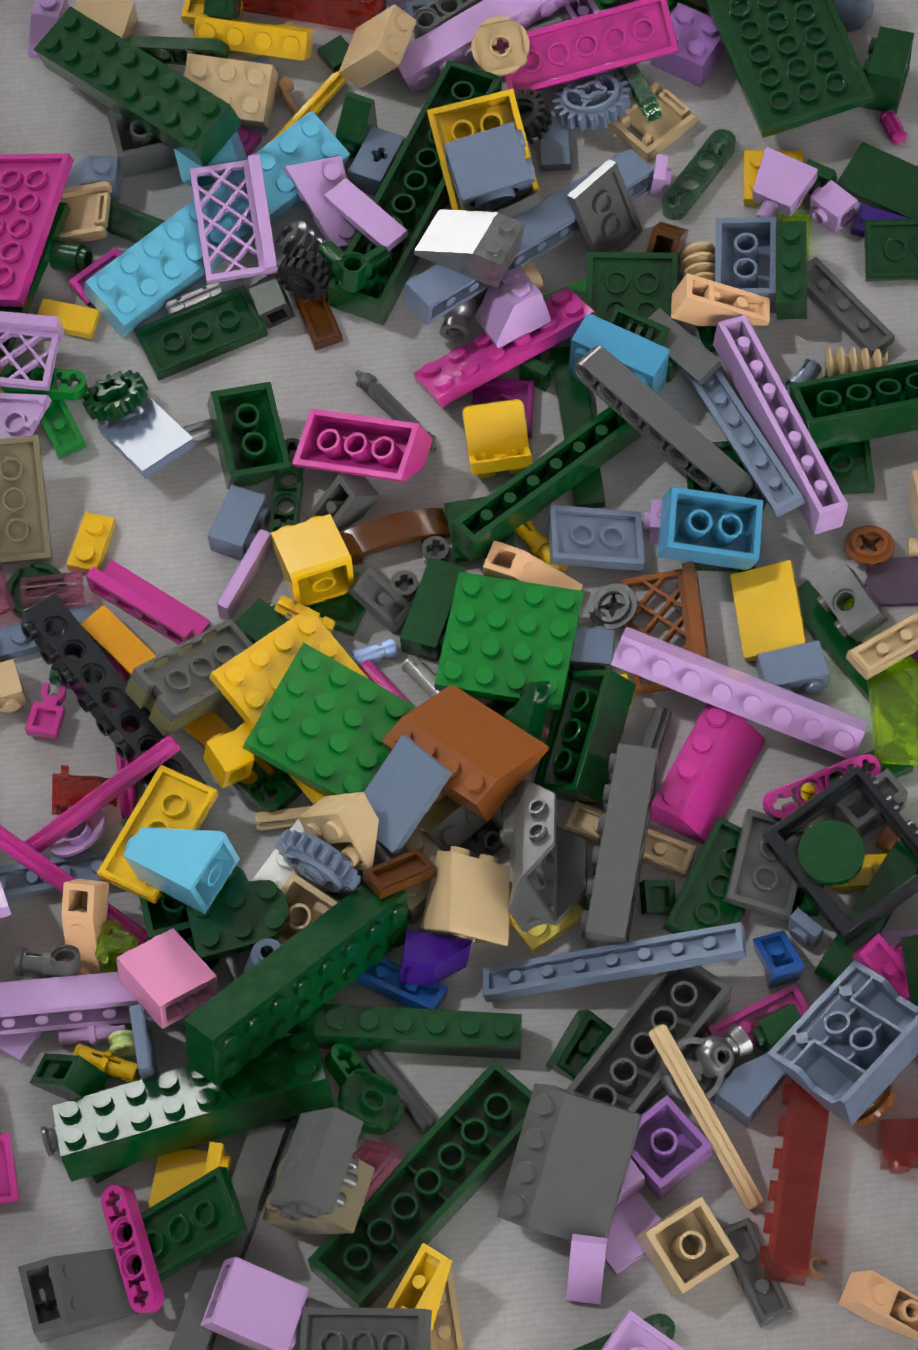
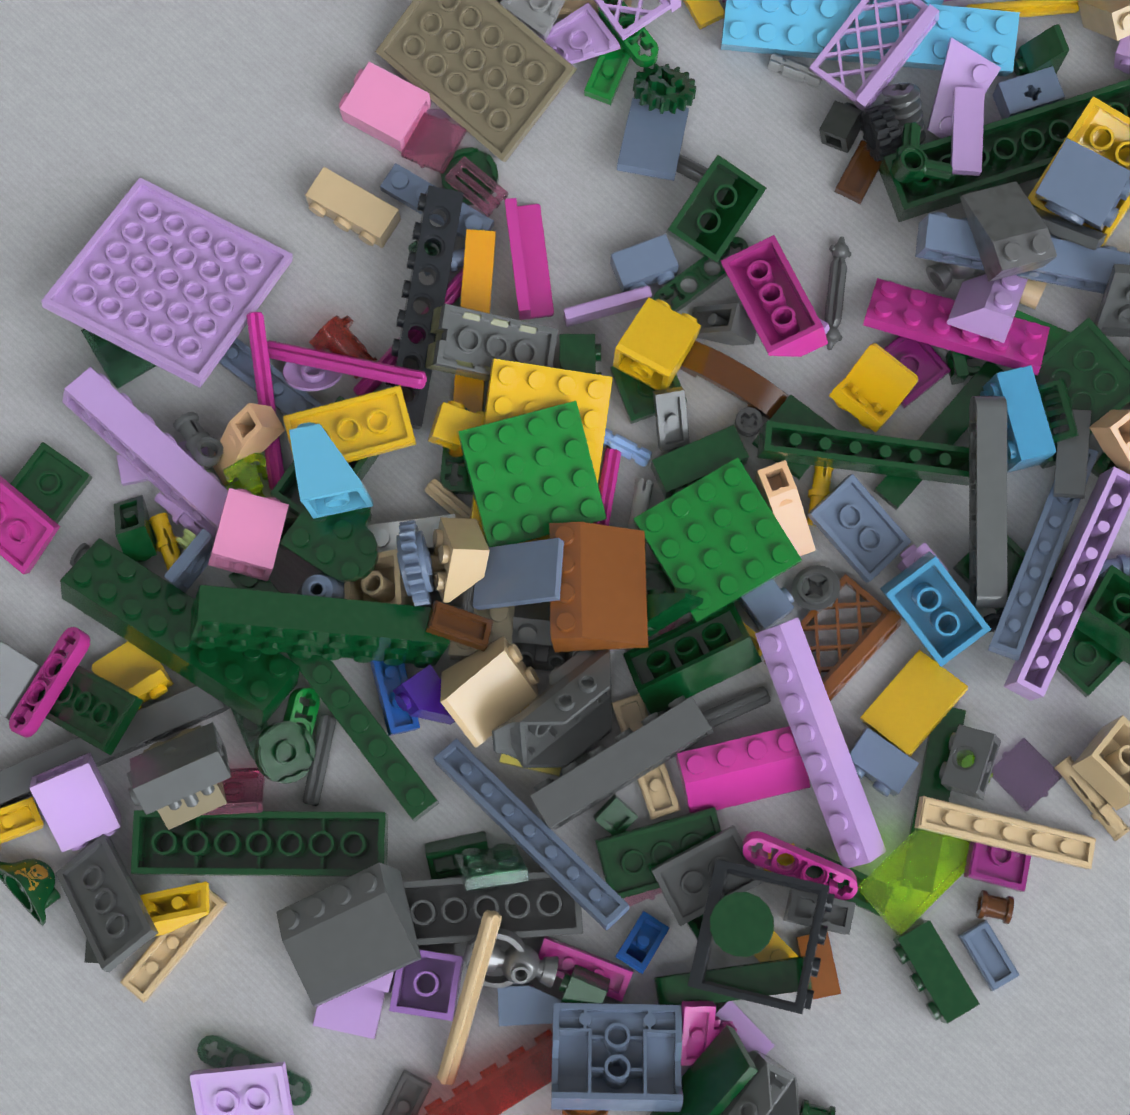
camera: 45 degrees right, 15 degrees up
dark pink plate [25,682,67,740] -> none
yellow plate [66,512,116,574] -> none
dark green tile [134,285,268,381] -> none
yellow axle [274,596,335,633] -> none
dark grey bush [390,570,419,602] -> none
lavender tile [566,1234,607,1305] -> none
tan brick [635,1196,739,1297] -> none
sand blue plate [788,908,824,949] -> none
dark orange gear [844,525,895,568] -> none
none -> clear green plate [454,843,529,891]

